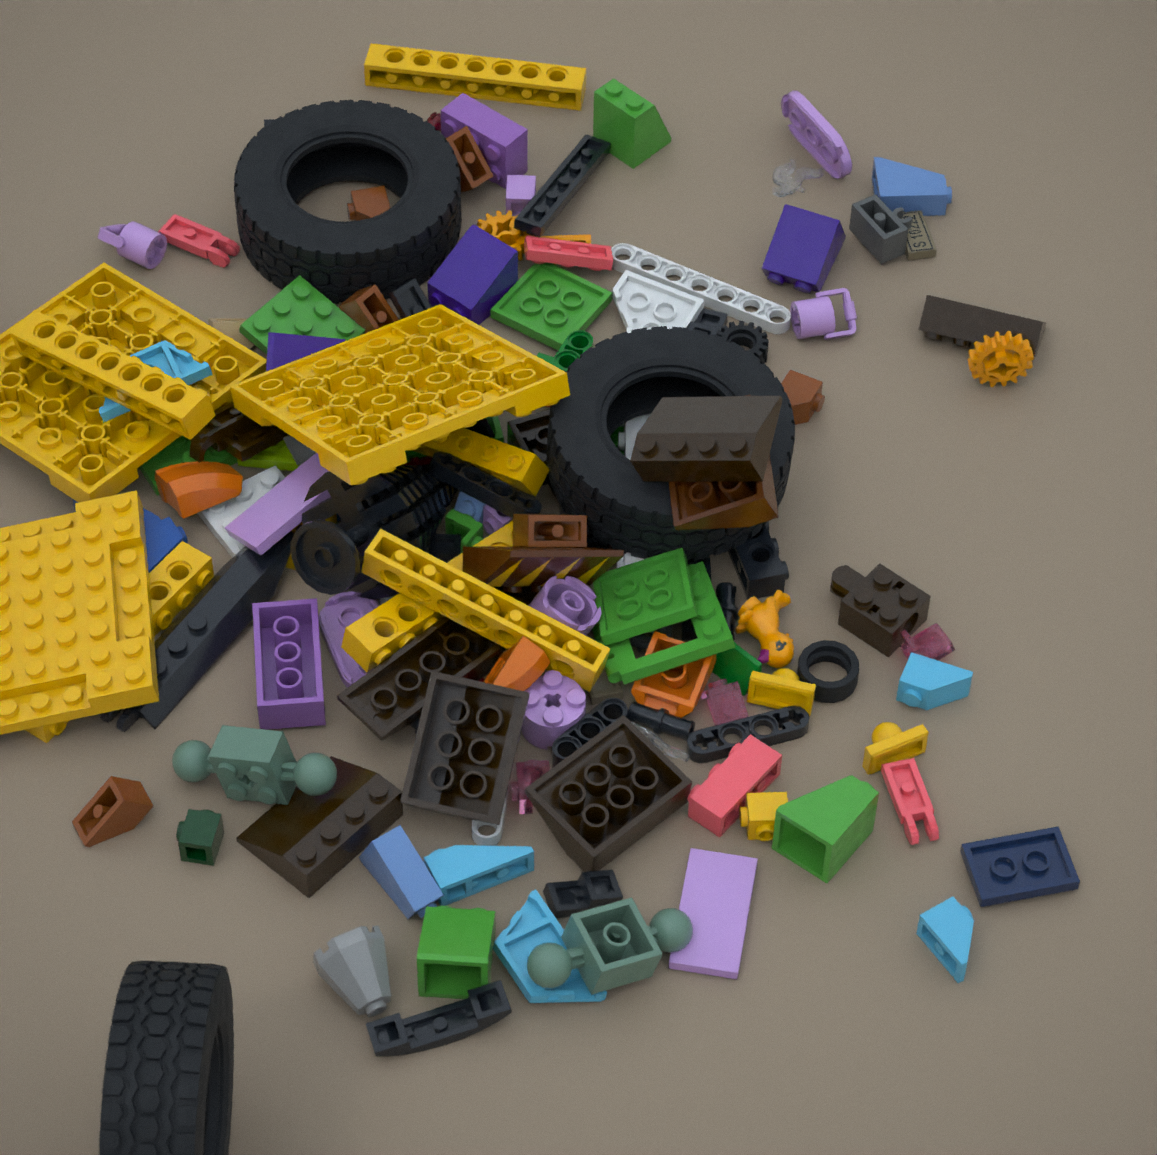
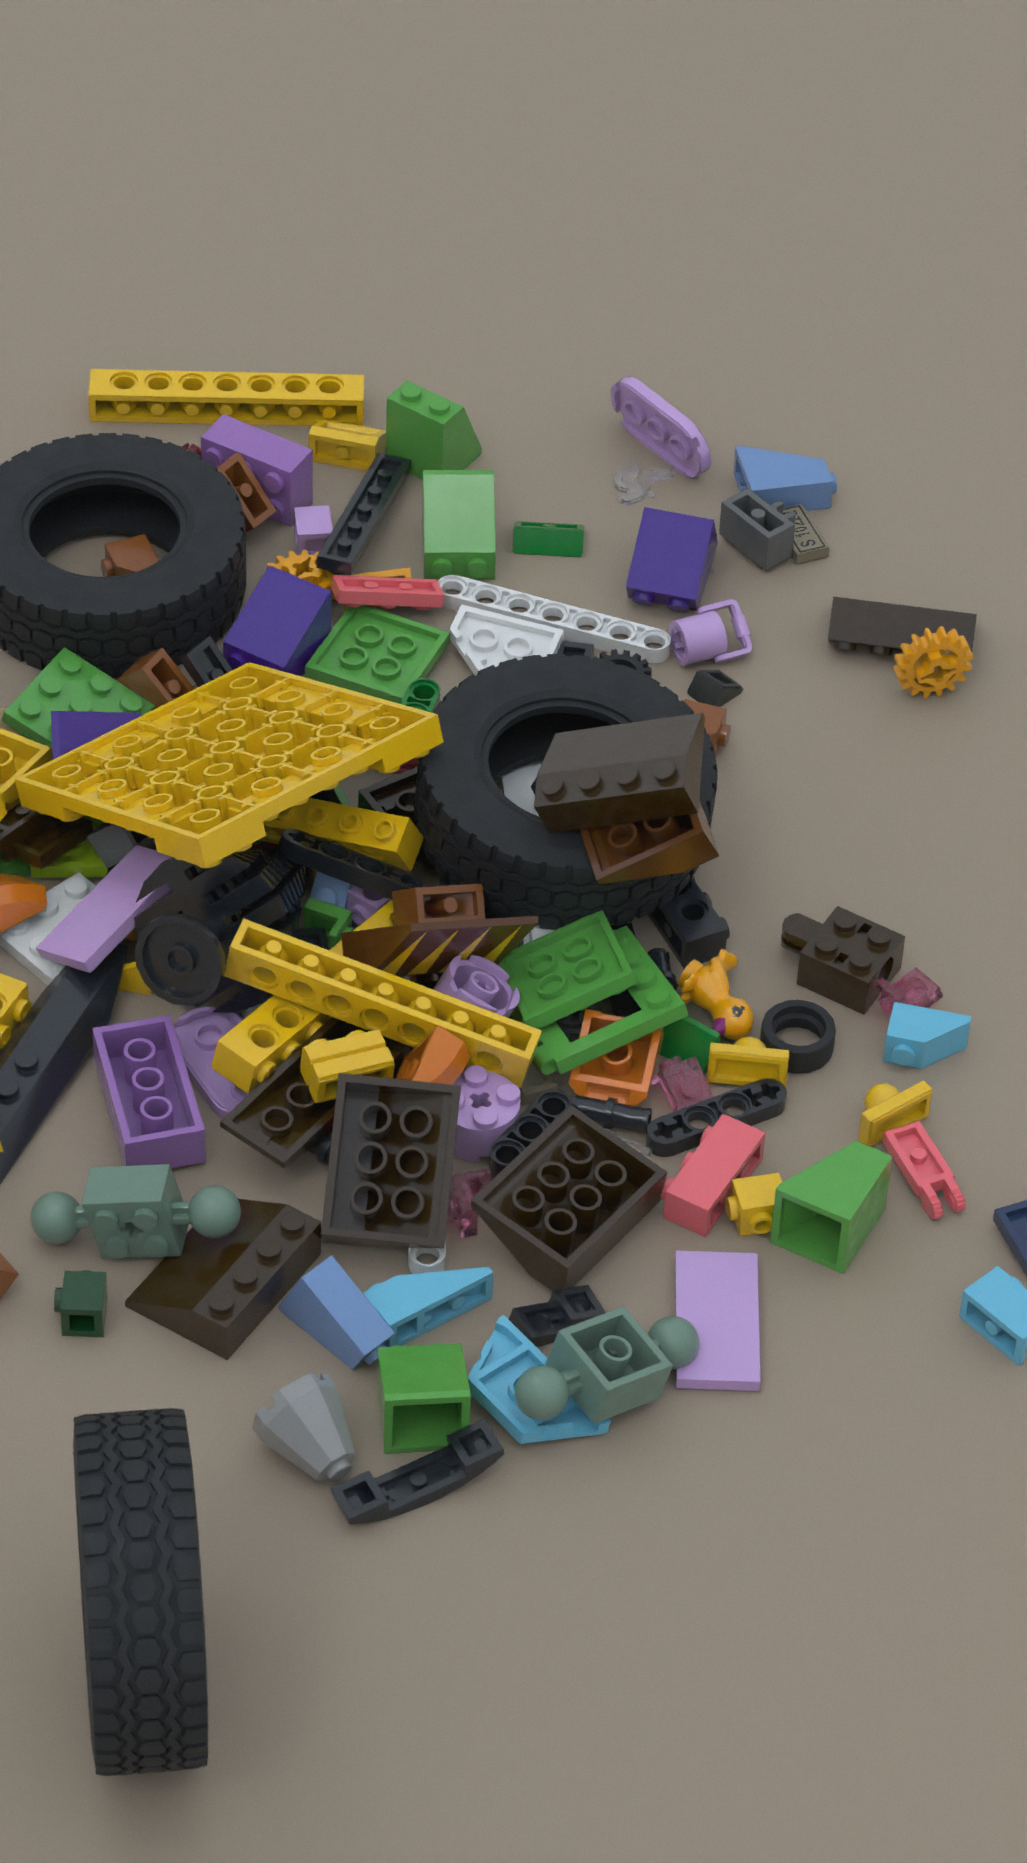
camera: 10 degrees left, 5 degrees down
none -> yellow brick [300,1029,395,1104]
none -> yellow tile [308,419,386,471]
none -> bright green slope [422,470,496,579]
none -> green slope [512,521,584,557]
none -> pearl dark grey slope [687,670,743,707]

